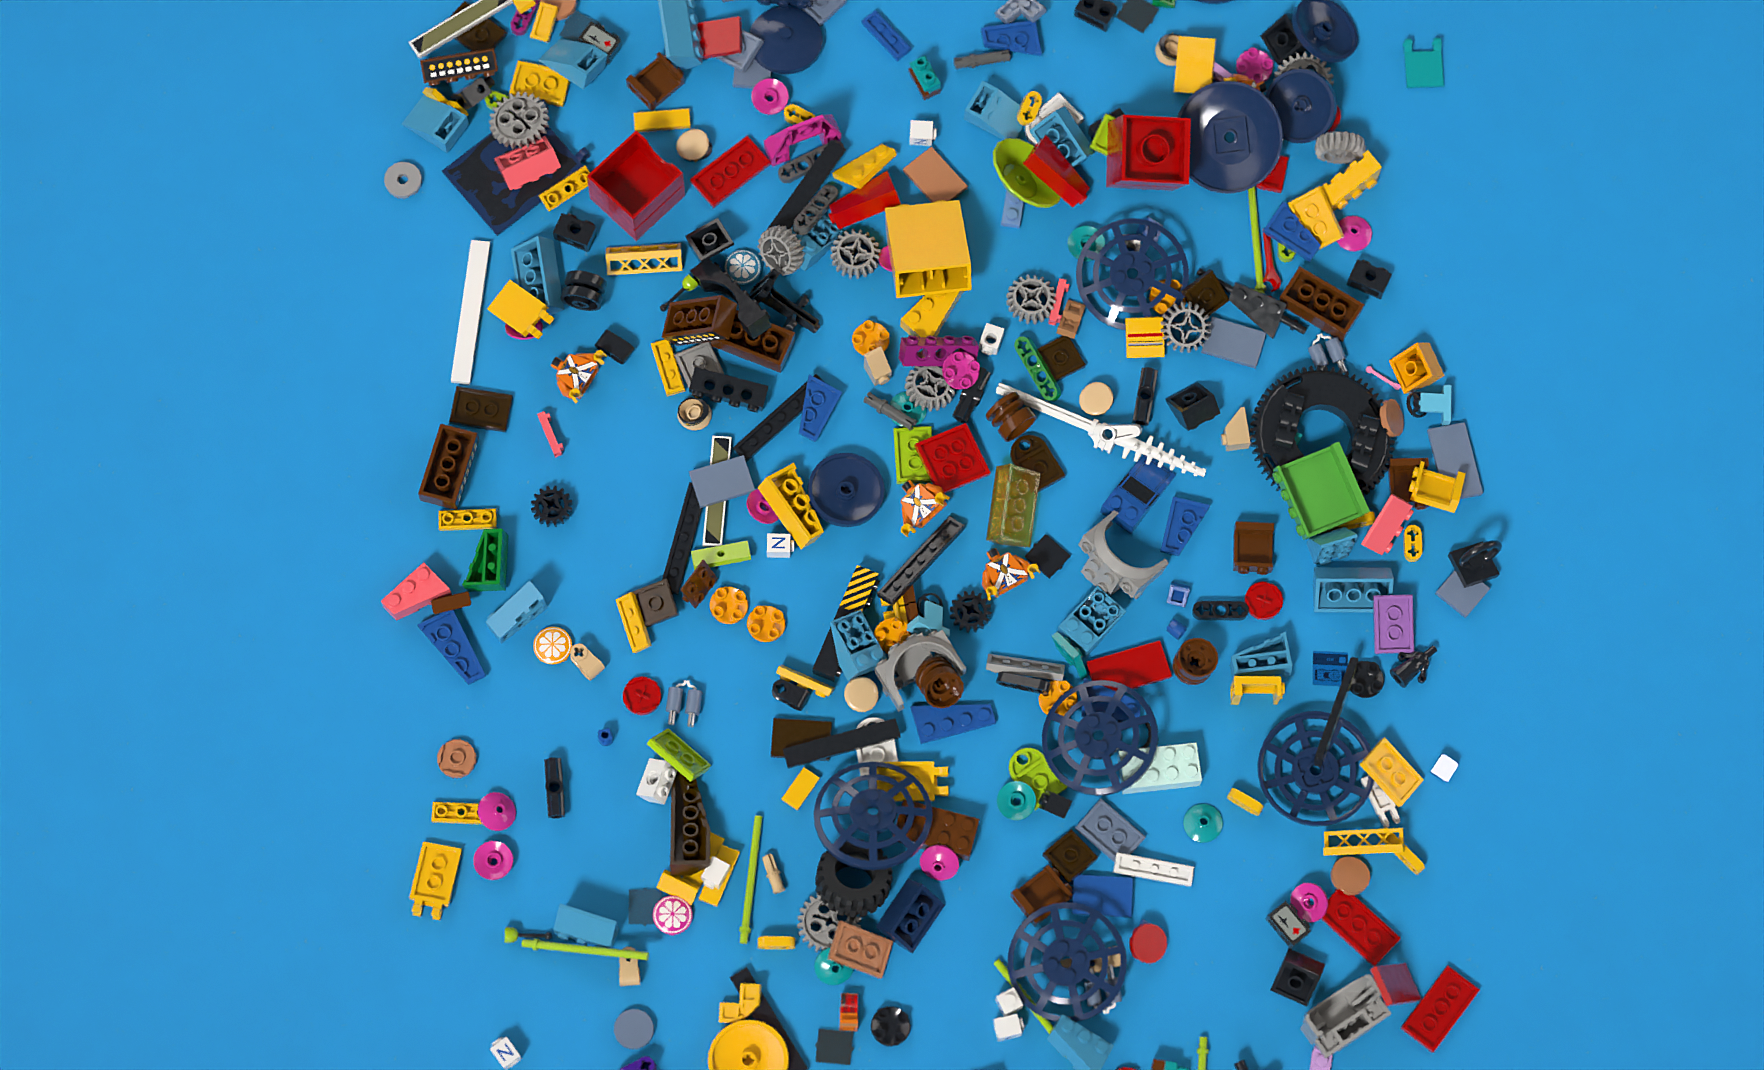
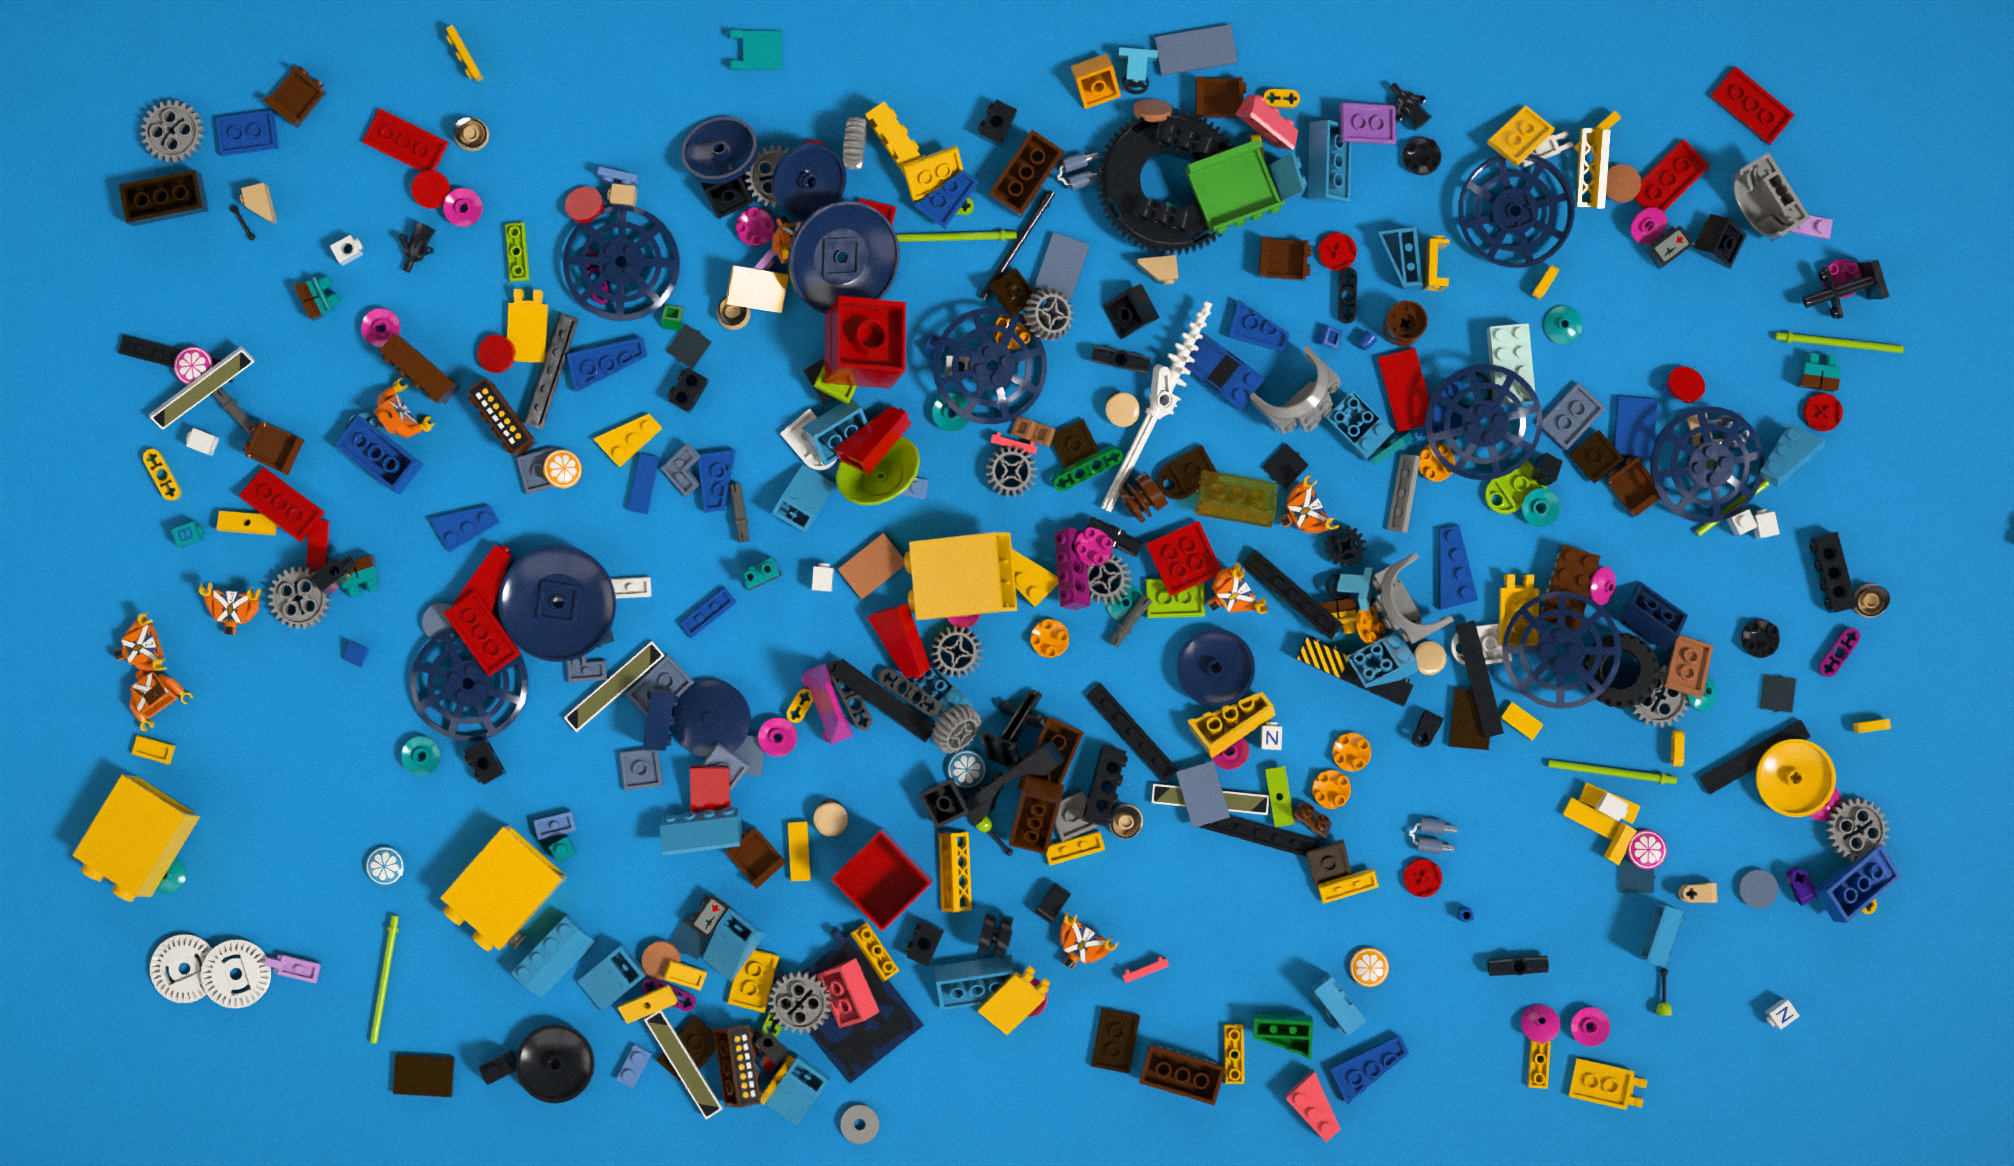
camera: 90 degrees left, 15 degrees up
reddish brown slope [431,591,471,614] -> none
nougat tile [437,739,476,778] -> none
white tile [451,240,490,385] -> none
lime bar [522,938,649,960] -> none
black gear [531,486,573,527] -> none
tan piece [570,644,605,681] -> none
white brick [636,758,677,804] -> none
lime tile [647,728,712,782] -> none
dark brown wedge [670,771,710,876] -> none
red tile [690,136,771,208] -> none
yellow tile [719,983,762,1023] -> none
tan axle [762,854,785,894] -> none
yellow tile [776,665,834,698] -> none
blue wing [799,374,842,442] -> none
yellow wing [832,144,897,189] -> none
leg [839,993,858,1031] -> none
tan slope [864,346,892,386] -> none
reddish brown wheel [915,657,964,708] -> none
white brick [979,323,1004,355] -> none
black beam [996,672,1051,695] -> none
yellow beam [1017,91,1042,126] -> none
white tile [1113,853,1194,887] -> none
yellow slope [1125,317,1165,358] -> none
black wing [1228,282,1288,339] -> none
red piece [1263,229,1281,292] -> none
clear blue sticker [1313,651,1348,686] -> none
black tile [1314,657,1358,767] -> none
dark pink dish [1337,216,1372,252] -> none
bright pink hinge [1366,366,1401,390] -> none
tile [1371,963,1422,1006] -> none
yellow panel [1409,461,1466,513] -> none
slope [1431,754,1459,782] -> none
sand blue tile [1435,571,1490,618] -> none
black tile [1447,540,1502,588] -> none

